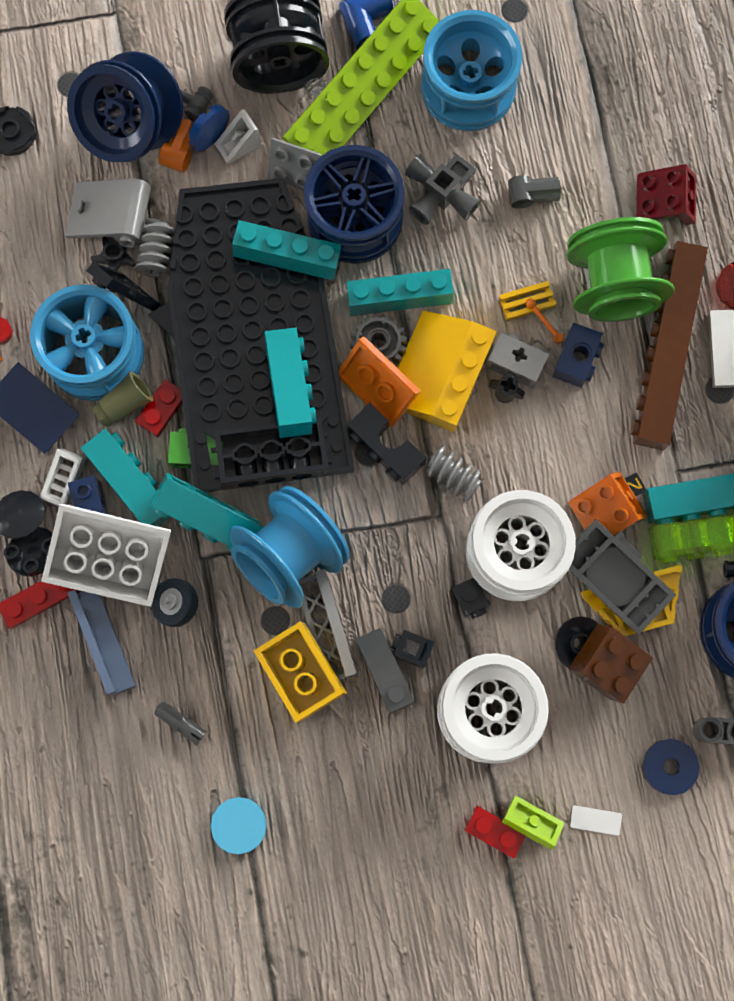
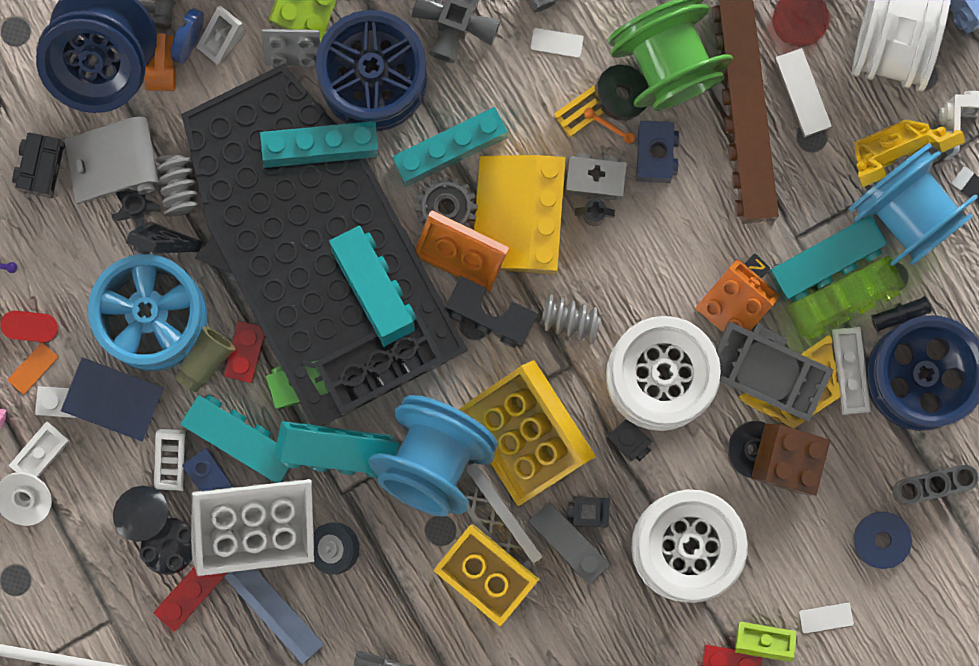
camera: 25 degrees left, 5 degrees up
none -> black brick [12,132,65,198]
none -> yellow slope [458,360,596,507]
none -> white sticker [531,28,584,57]
none -> black tile [595,64,650,121]
none -> white tile [831,327,871,415]

